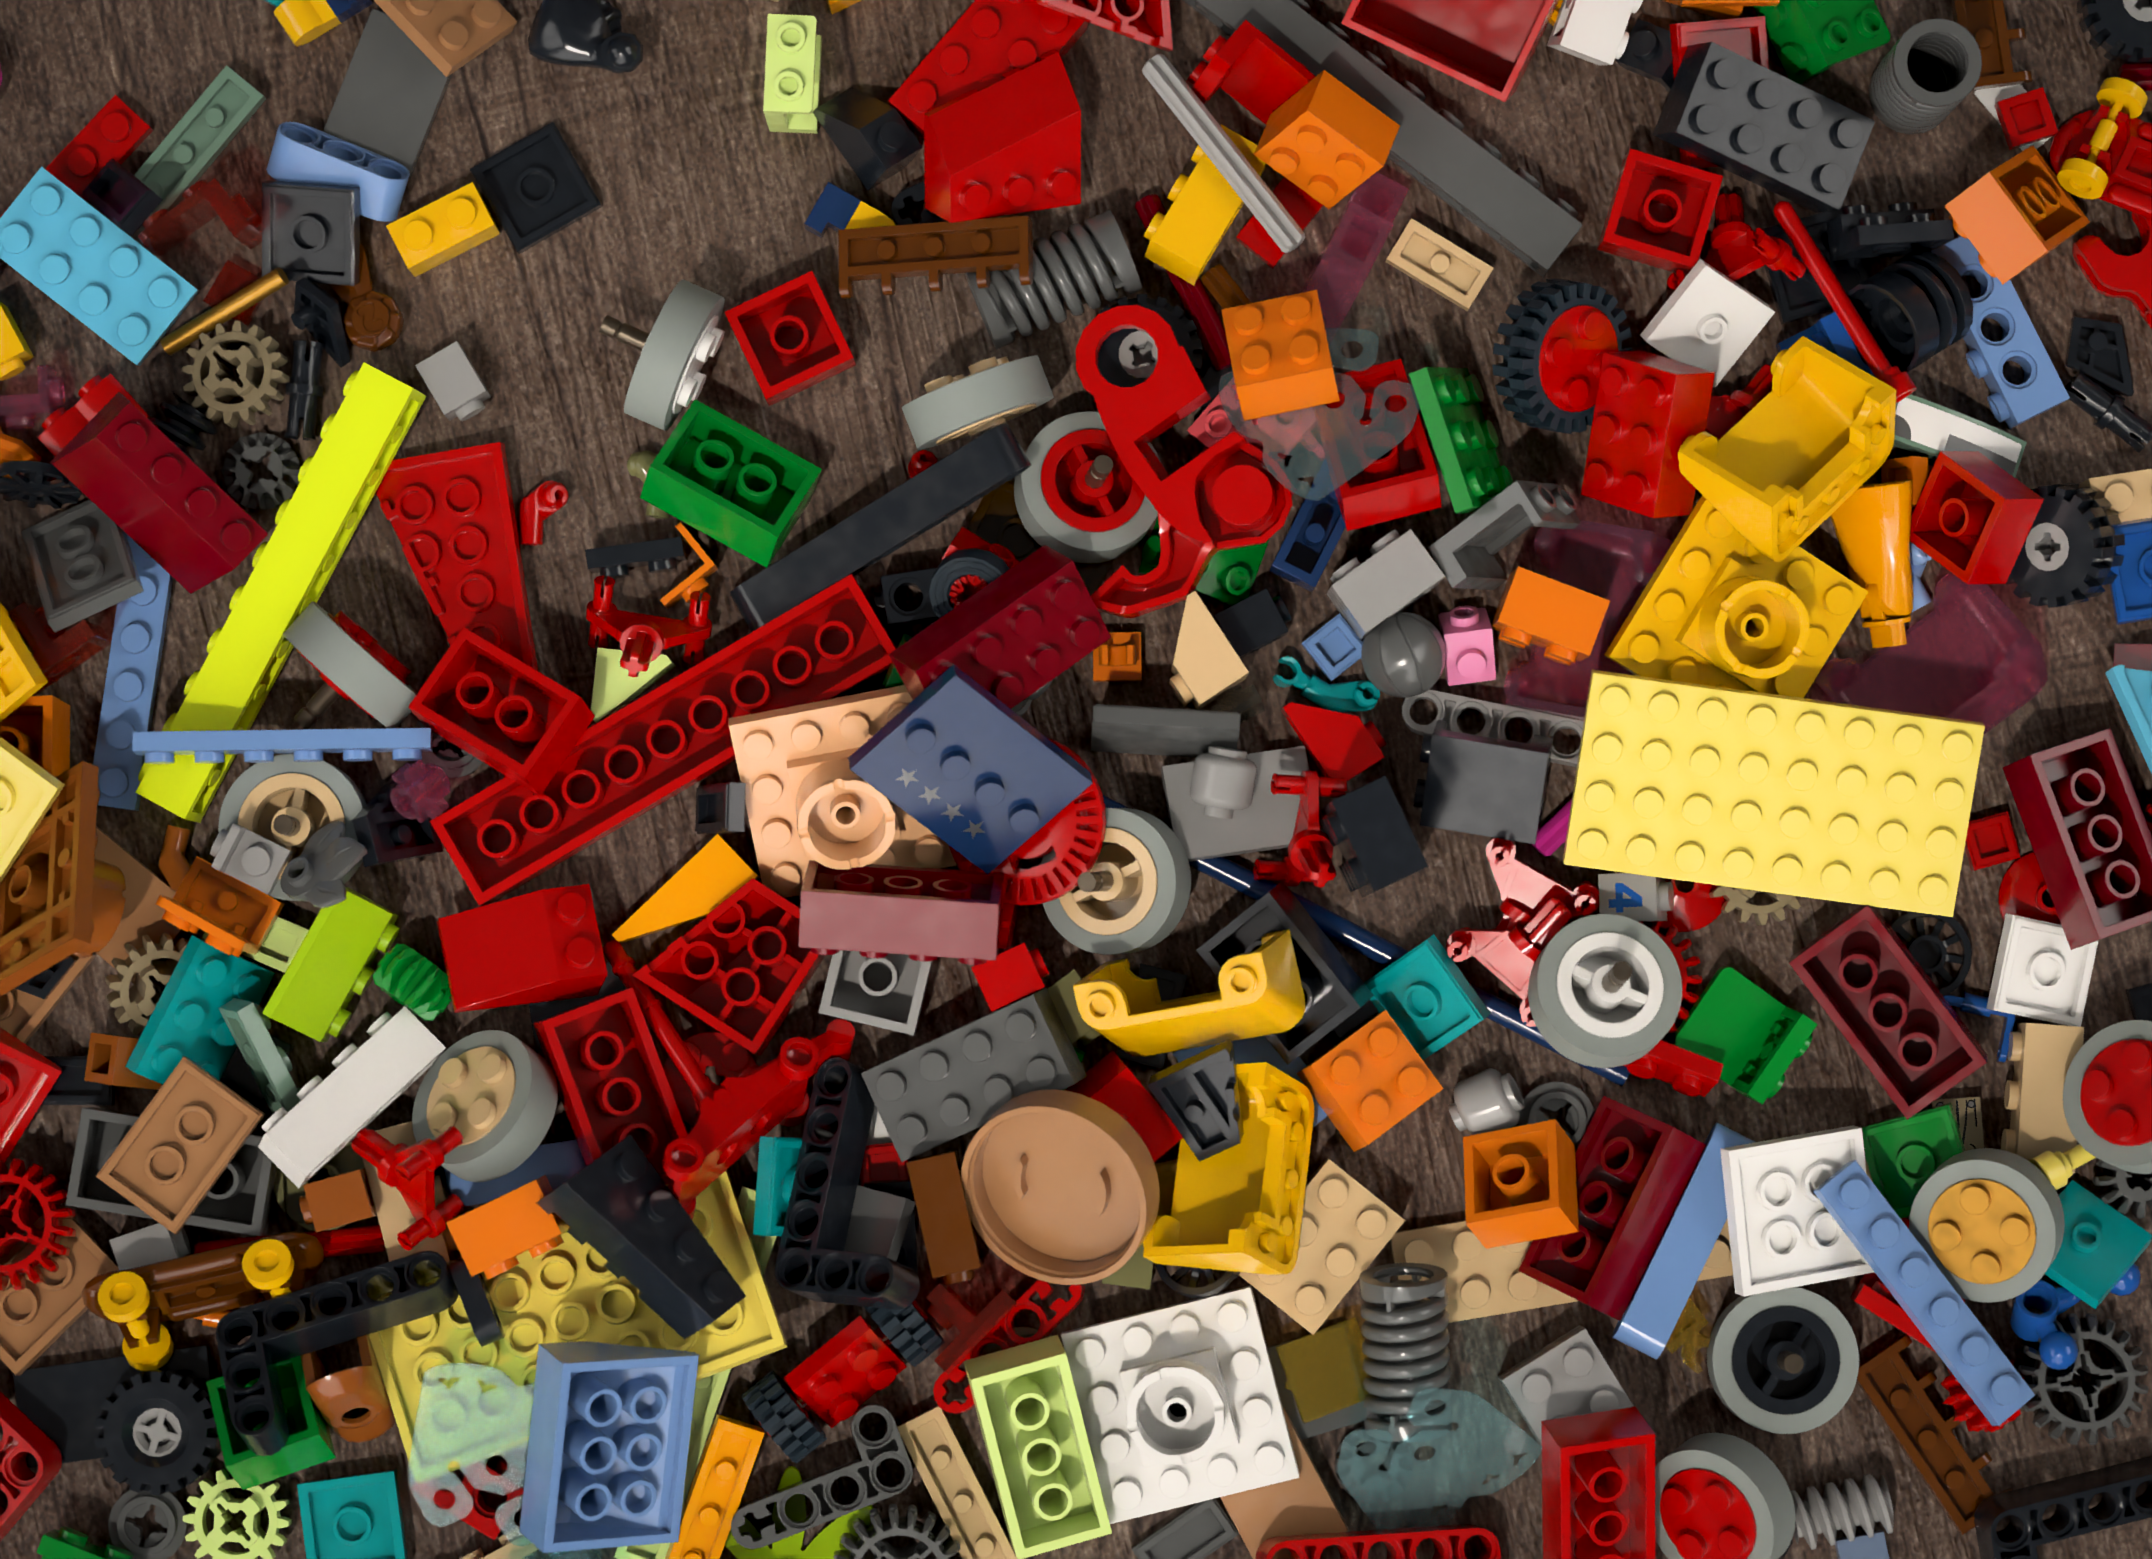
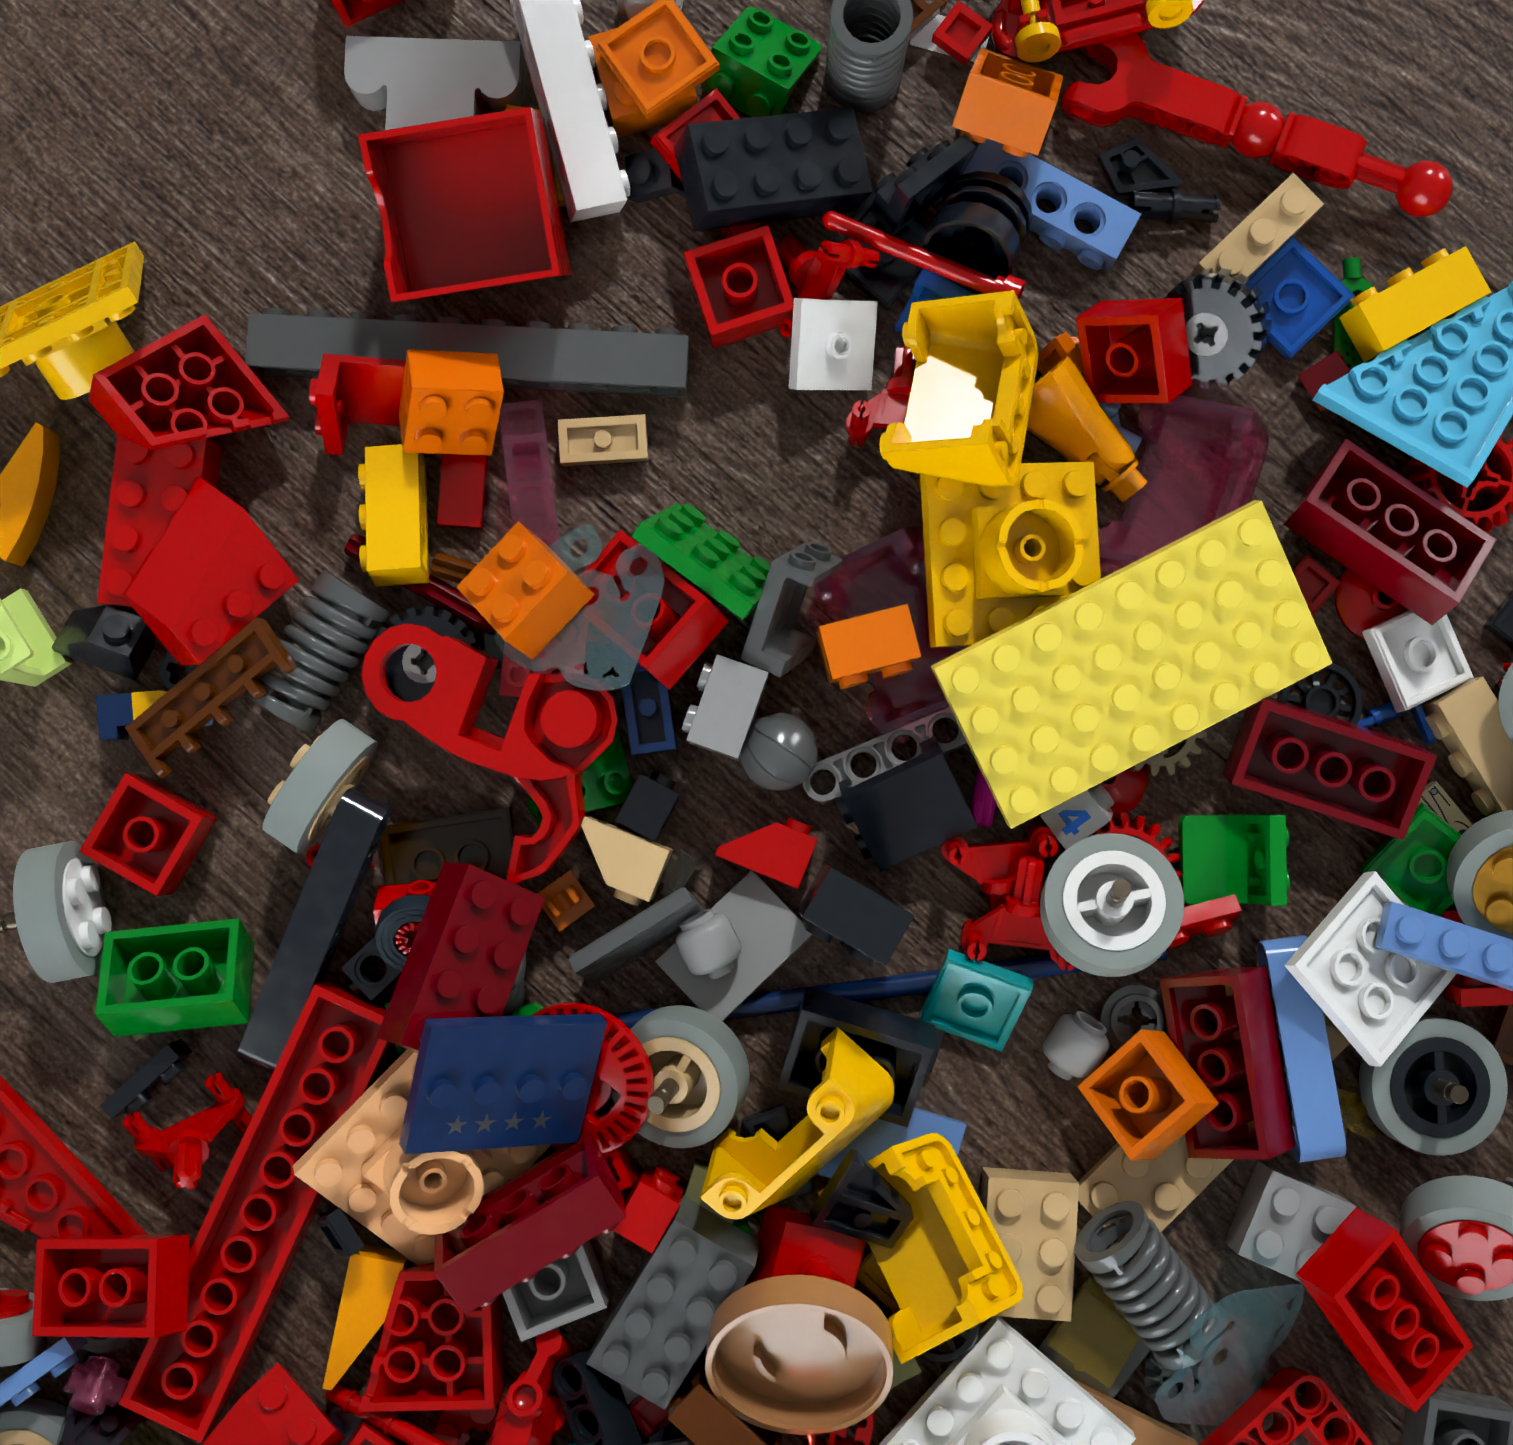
camera: 30 degrees left, 0 degrees up
red arm [519,480,569,546] -> none
yellowish green slope [591,648,675,723] -> none
orange bracket [660,522,718,609] -> none
wheel [1014,411,1161,563] -> none
light grey axle [1142,53,1305,253] -> none
red axle [1253,770,1347,887] -> none
teal arm [1272,656,1381,713] -> none
orange brick [1296,1010,1444,1152] -> none
medium blue tile [1301,613,1363,682] -> none
bright pink bracket [1438,606,1496,686] -> none
wheel [1492,278,1632,434] -> none
red brick [1581,350,1715,518] -> none
slope [1893,395,2027,478] -> none

